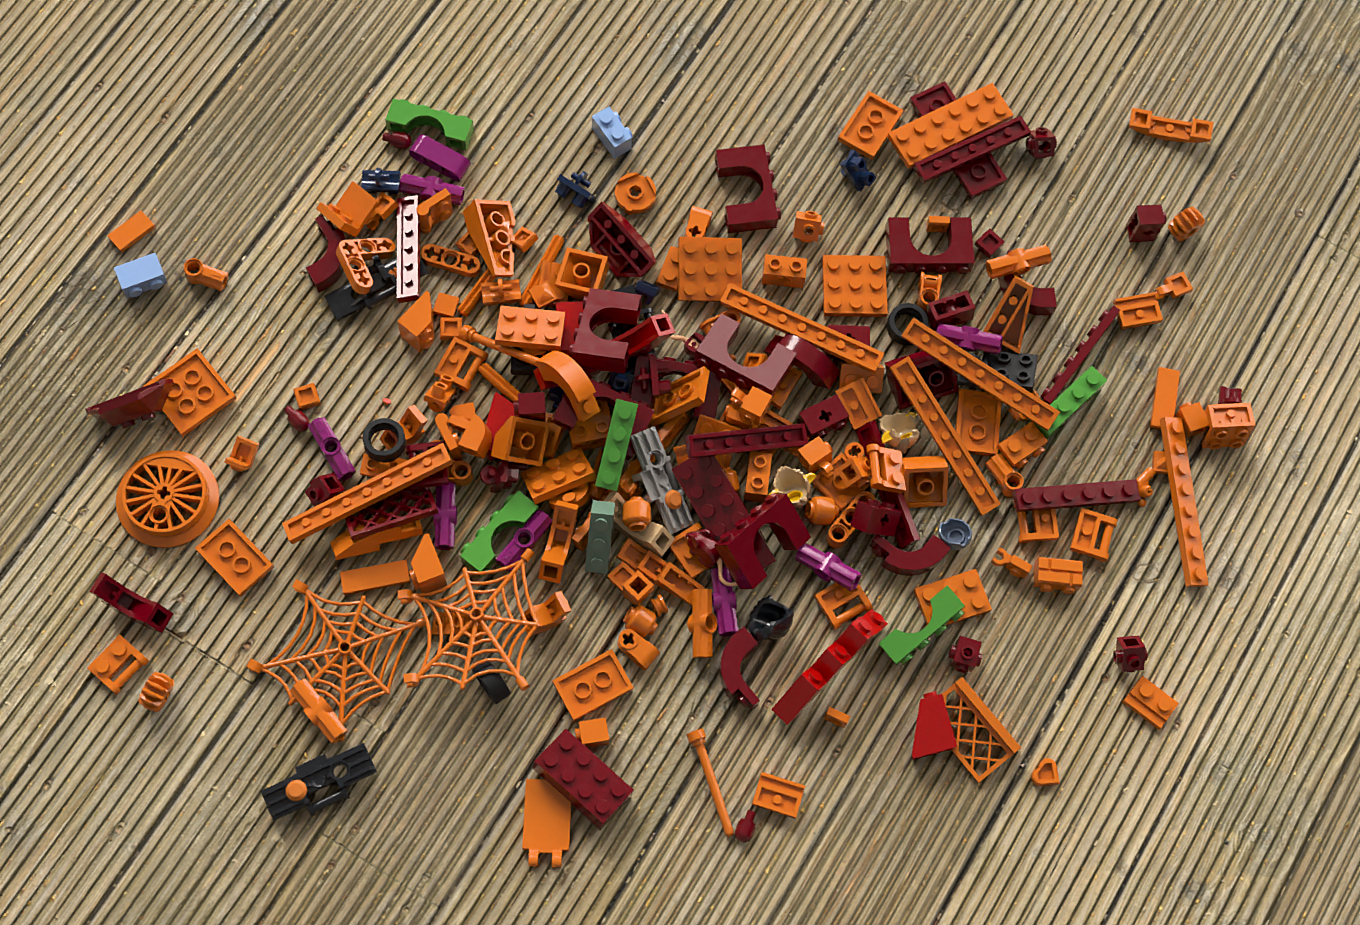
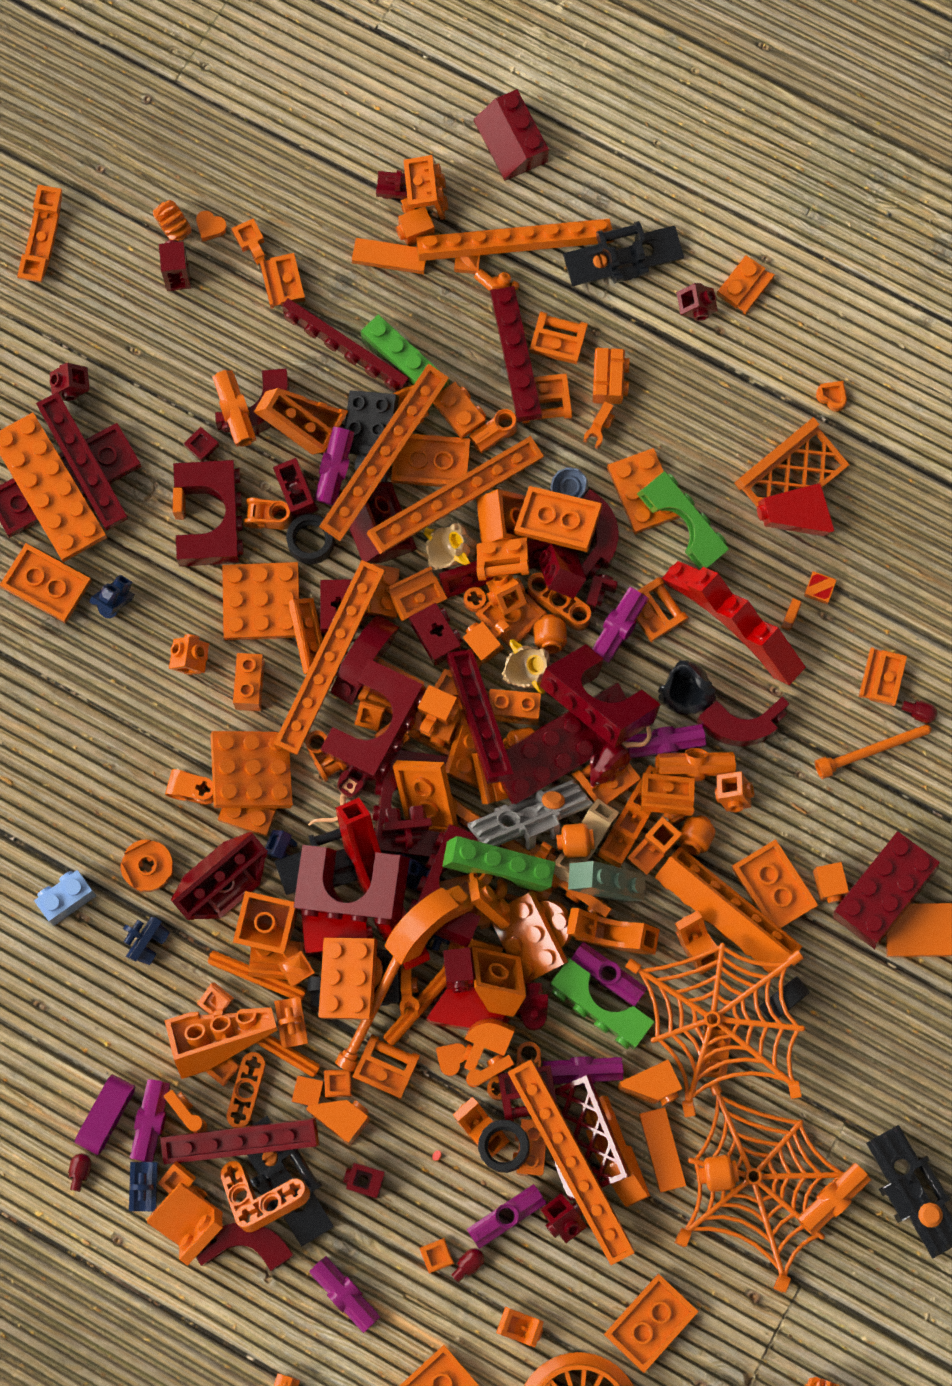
camera: 85 degrees left, 5 degrees up
bright green arch [385,99,474,151] -> none
orange hips [423,374,456,412] -> none
orange piece [617,629,660,671] -> none
dark red arch [714,144,781,234] -> none
dark red brick [948,635,982,673] -> none
none -> orange tile [196,210,227,242]
none -> orange tile [288,598,323,674]
none -> magenta piece [309,1256,380,1333]
none -> dark red brick [343,1163,385,1199]
none -> orange plate [399,967,420,1016]
none -> orange plate [469,873,510,929]
none -> dark red slope [474,89,549,181]
none -> orange plate [514,486,602,552]
none -> black piece [563,221,684,287]
none -> dark red bracket [586,574,618,613]
none -> orange plate [641,773,695,816]
none -> orange brick [655,846,803,978]
none -> orange head [699,1155,739,1192]
none -> orange brick [715,771,755,812]
none -> orange tile [804,571,837,605]

